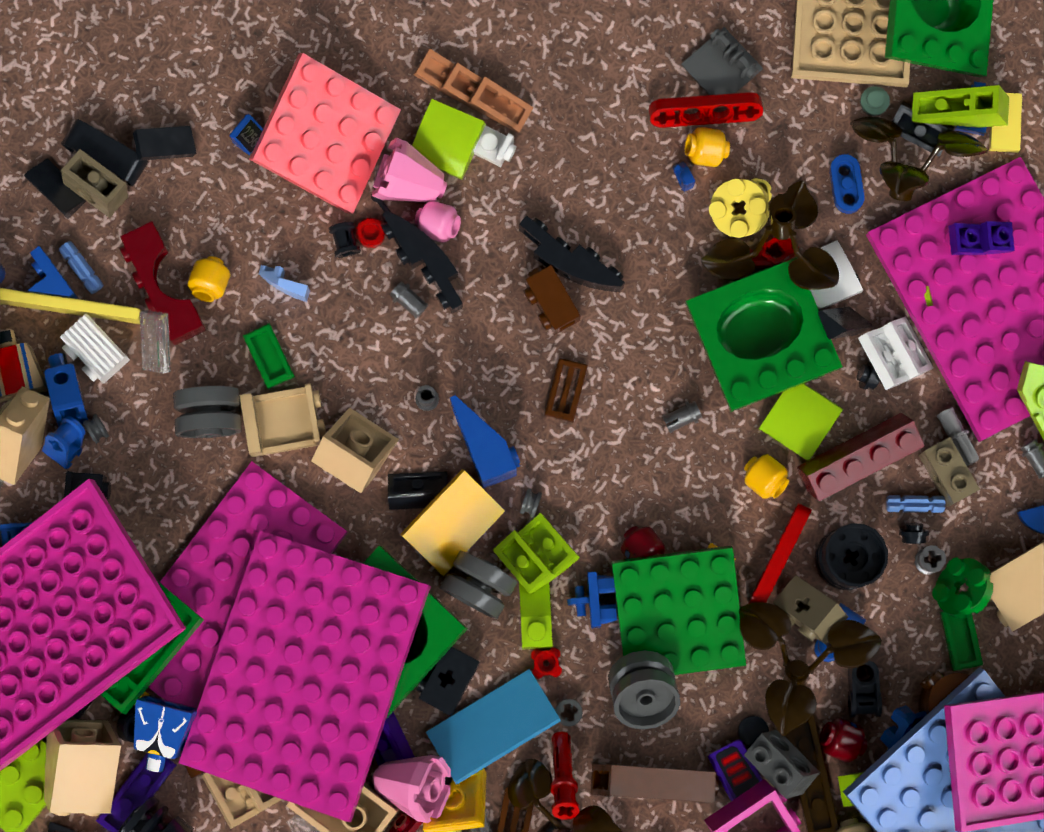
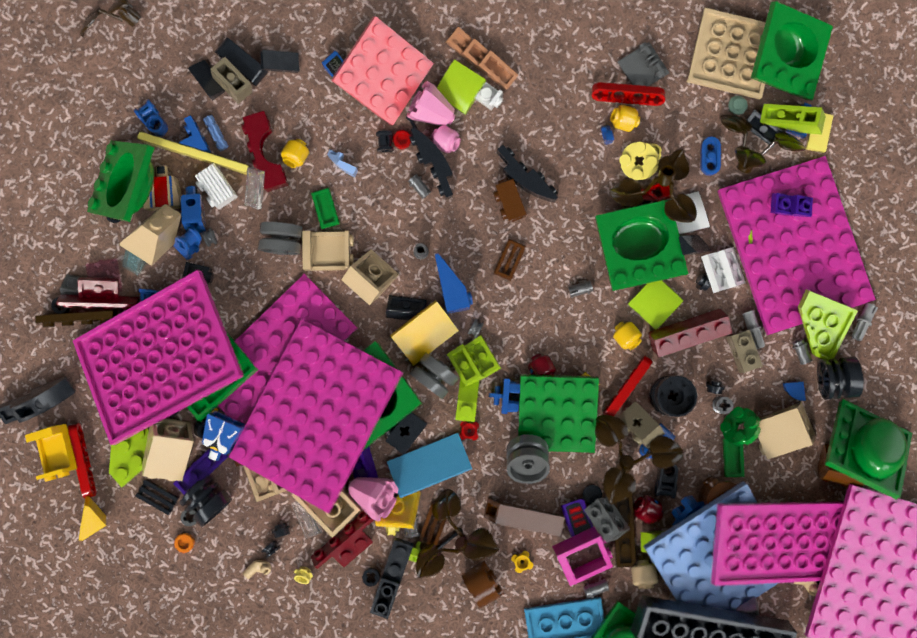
camera: 15 degrees right, 5 degrees up
red pin [550,731,580,820] -> none
dark grey bush [556,699,583,727] -> none
medium blue axle [886,495,946,513] -> none

